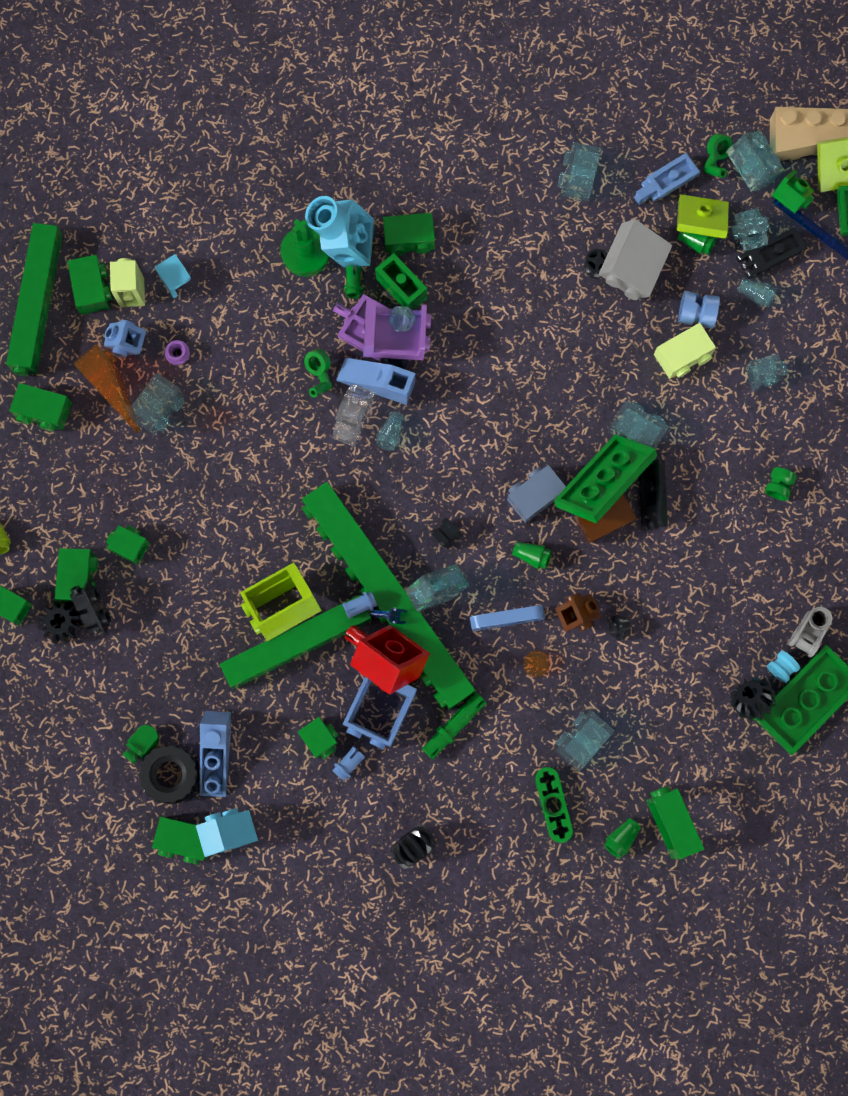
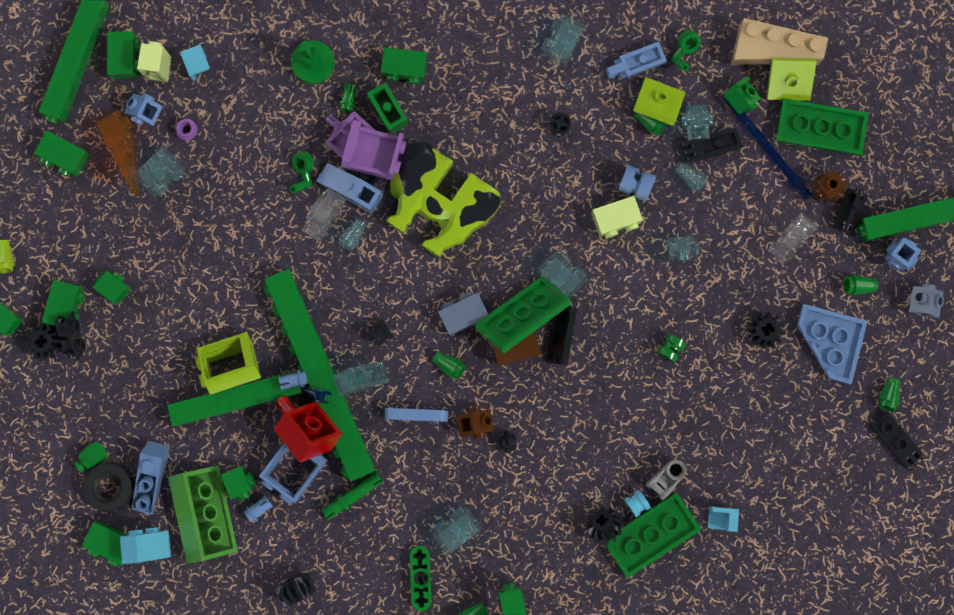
camera: 10 degrees right, 5 degrees up
medium azure brick [305,196,375,268] -> none
clear light blue tile [389,306,416,332] -> none
clear orange tile [523,651,550,678] -> none
light grey brick [598,219,672,300] -> none
clear light blue brick [726,130,785,192] -> none
none -> bright green slope [168,465,238,564]
none -> lime animal [386,142,501,258]

